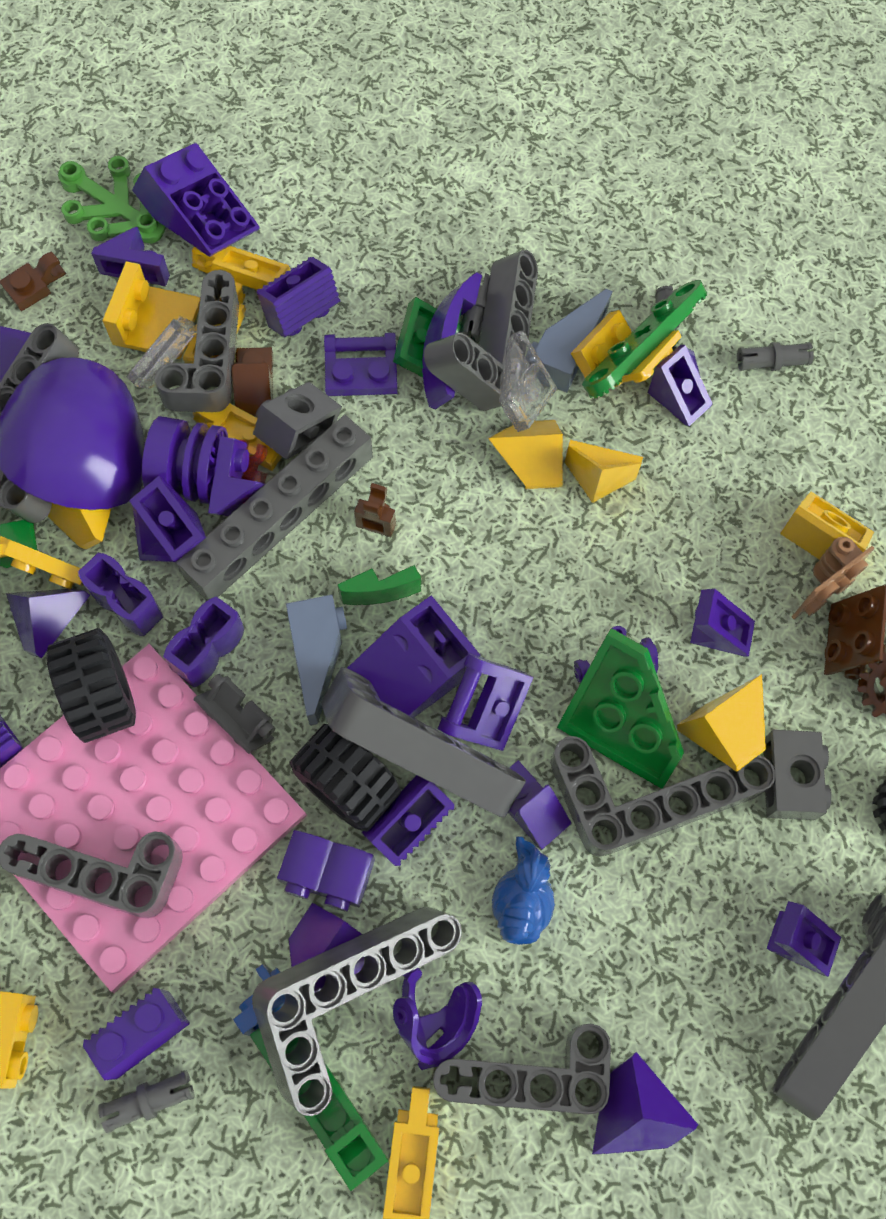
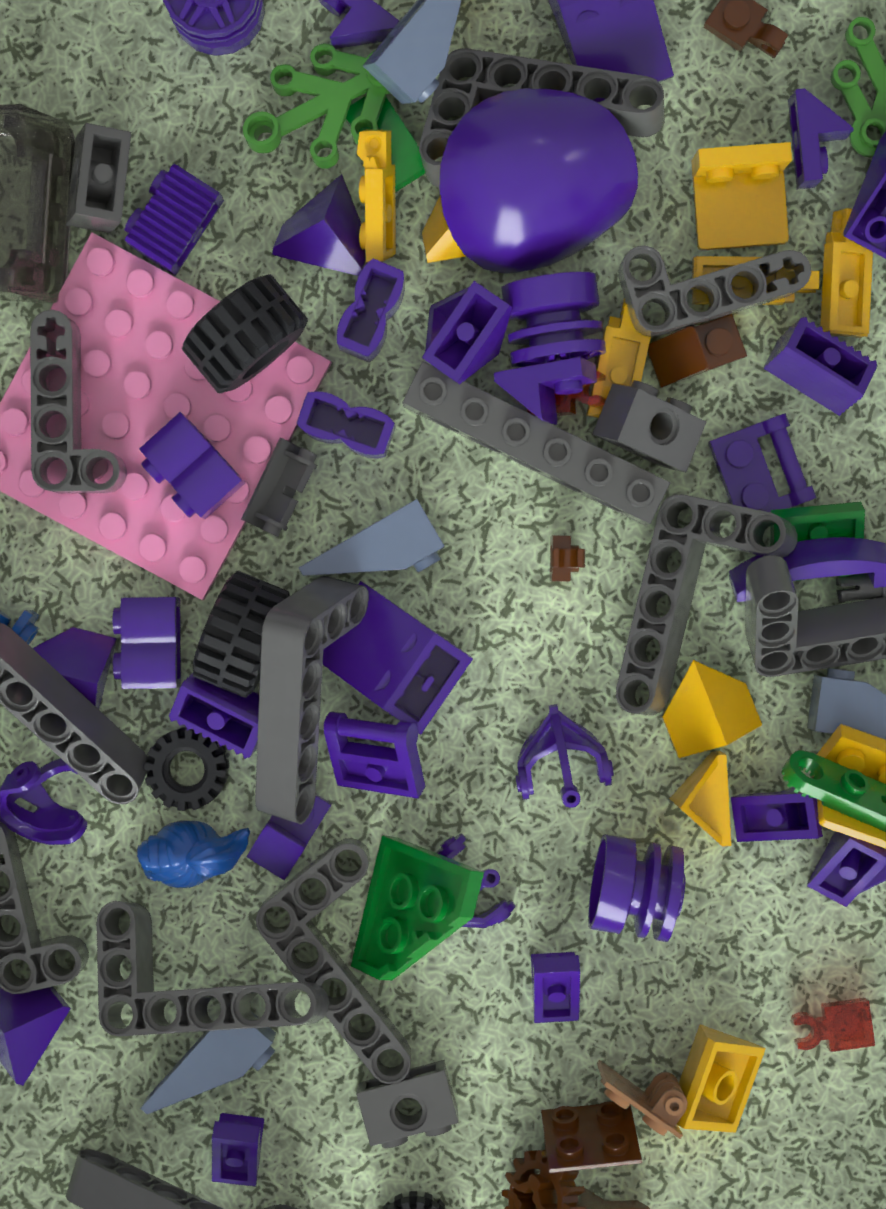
camera: 75 degrees right, 20 degrees up
clear slope [126,316,198,389] -> none
green slope [337,565,421,605] -> none
clear wing [499,330,557,432] -> none
yellow slope [677,674,766,772] -> none
none -> dark grey beam [96,901,329,1036]
none -> dark purple brick [139,412,246,519]
none -> sand blue slope [140,1012,276,1114]
none -> black tyre [144,727,230,811]
none -> dark purple helmet [515,704,614,808]
none -> dark purple wheel [588,834,686,942]
none -> dark grey beam [616,494,797,715]
none -> dark purple slope [731,787,823,842]
none -> clear red plate [791,997,875,1052]

